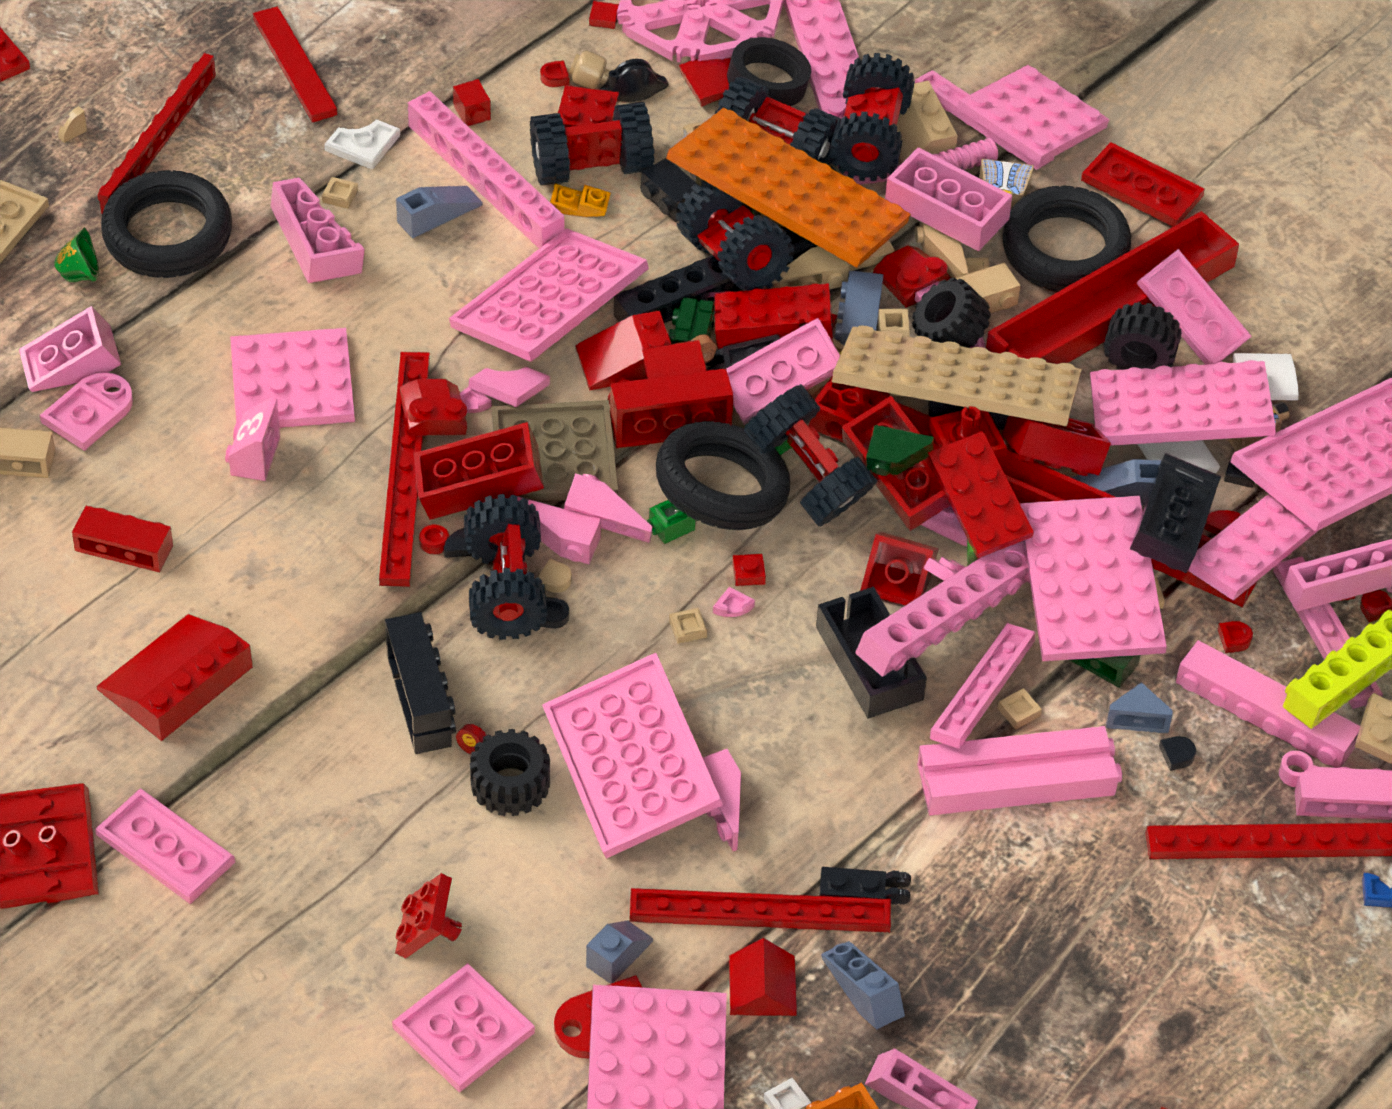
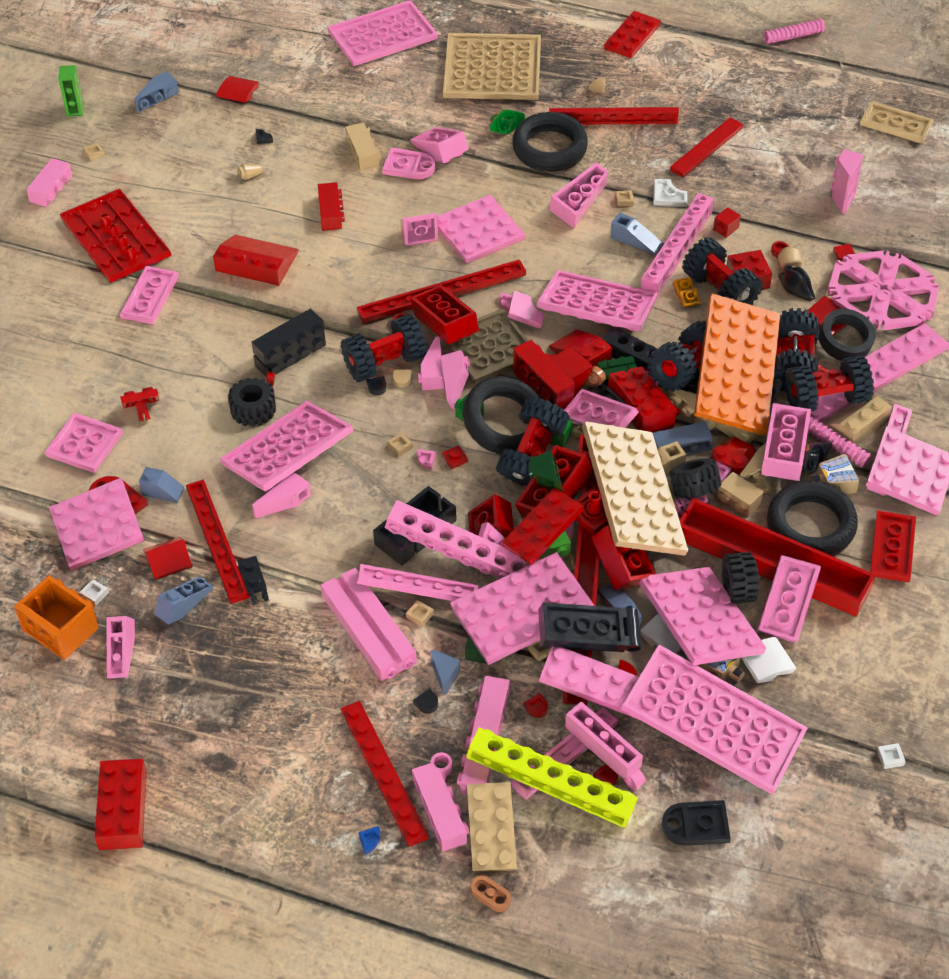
camera: 70 degrees right, 0 degrees up
red slope [400,379,468,436] -> none

